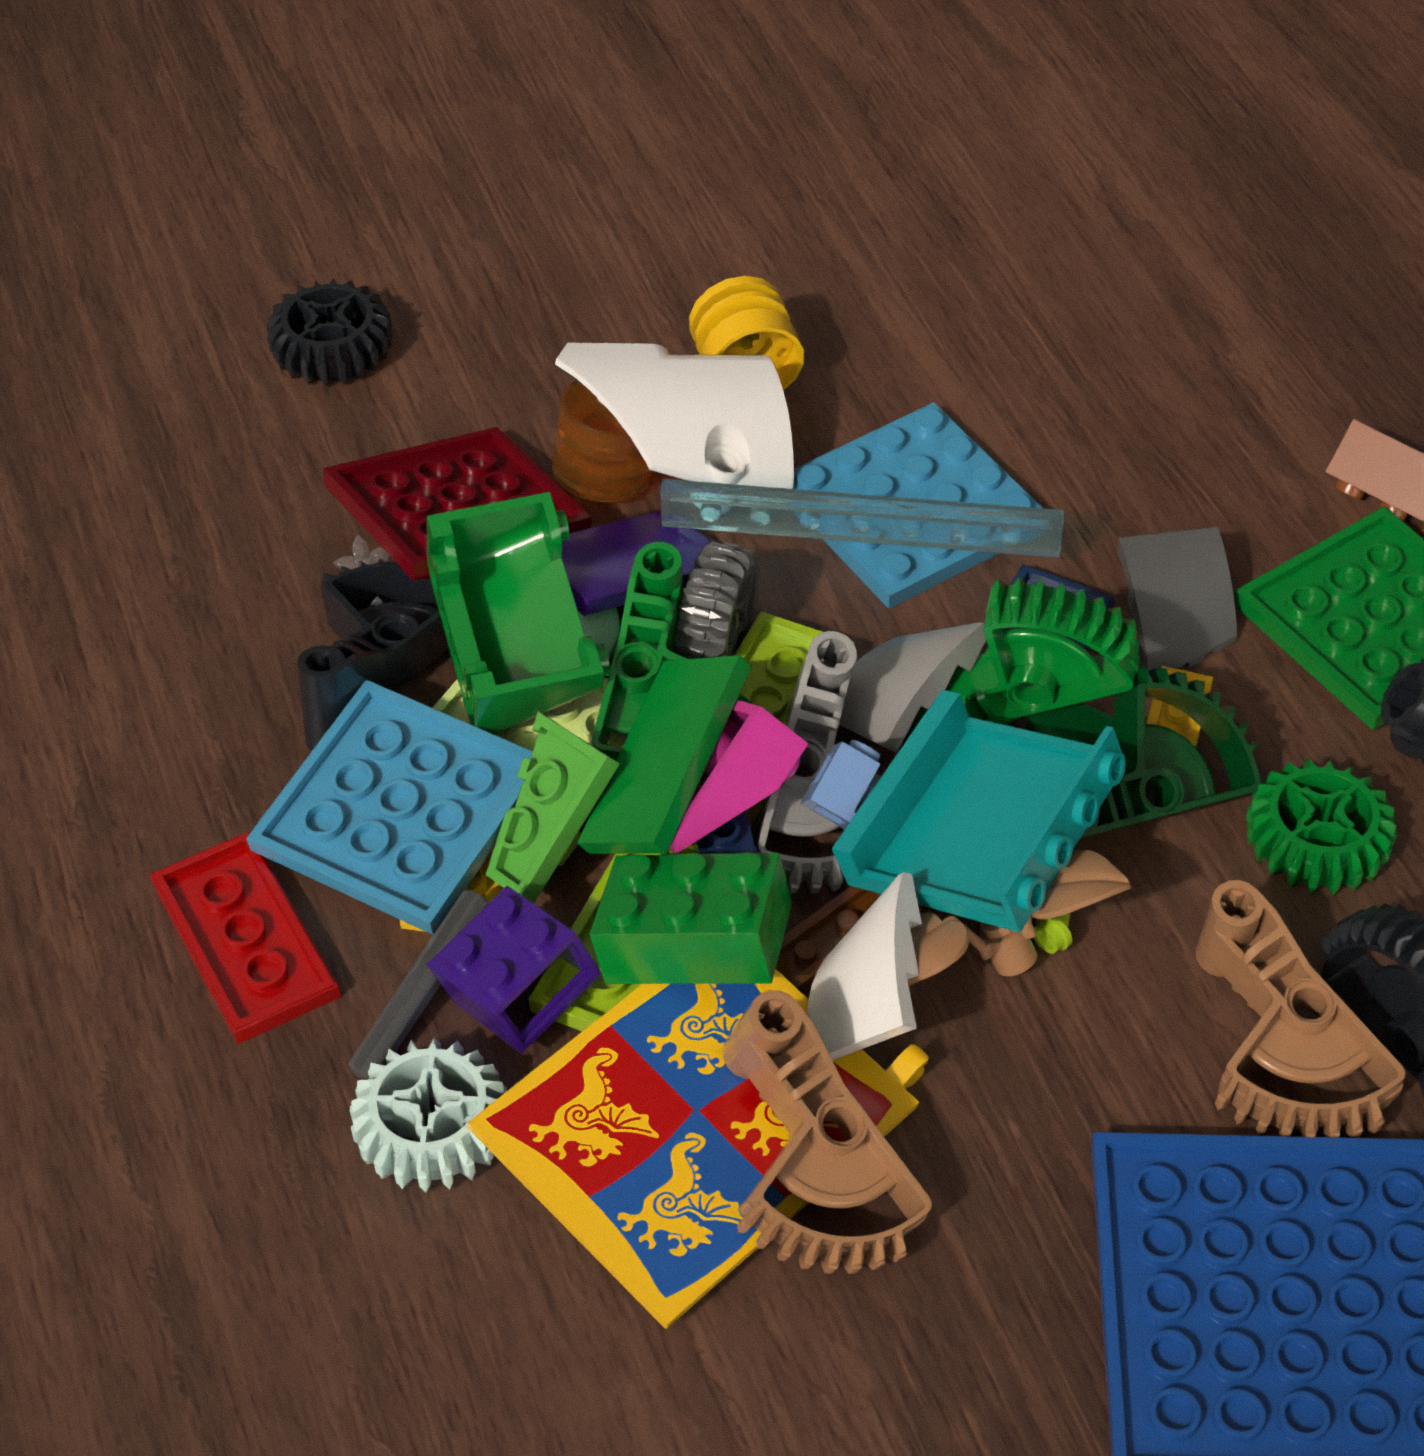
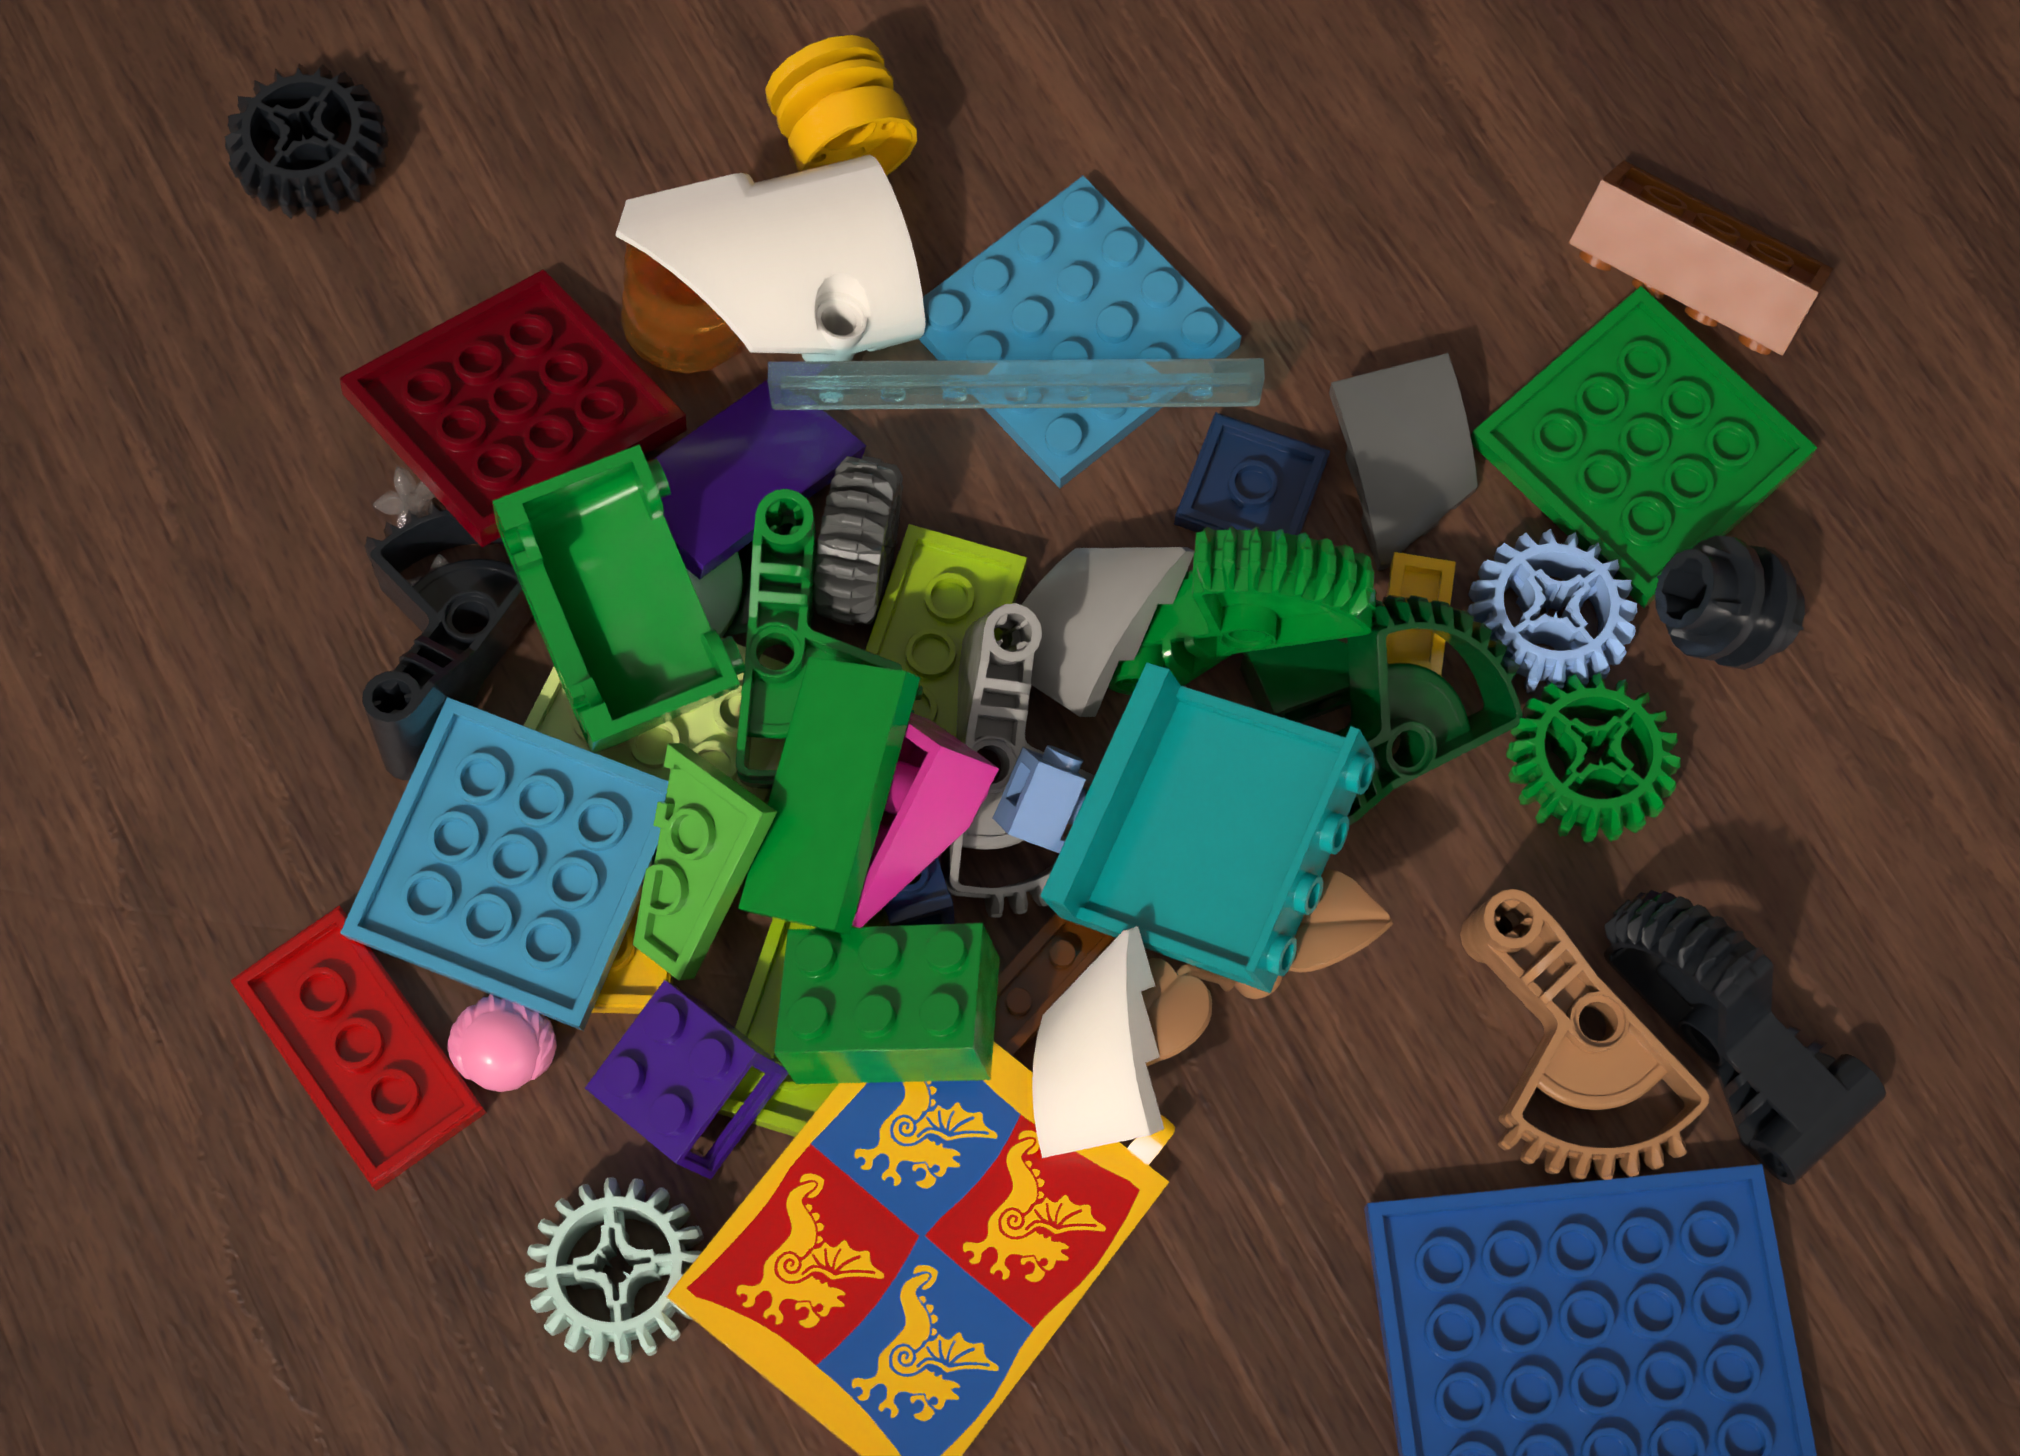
camera: 10 degrees left, 20 degrees up
dark grey axle [348,890,487,1080] -> none
medium nougat arm [723,990,932,1274] -> none
none -> bright pink hair [448,994,557,1092]
none -> light blue gear [1467,528,1637,693]

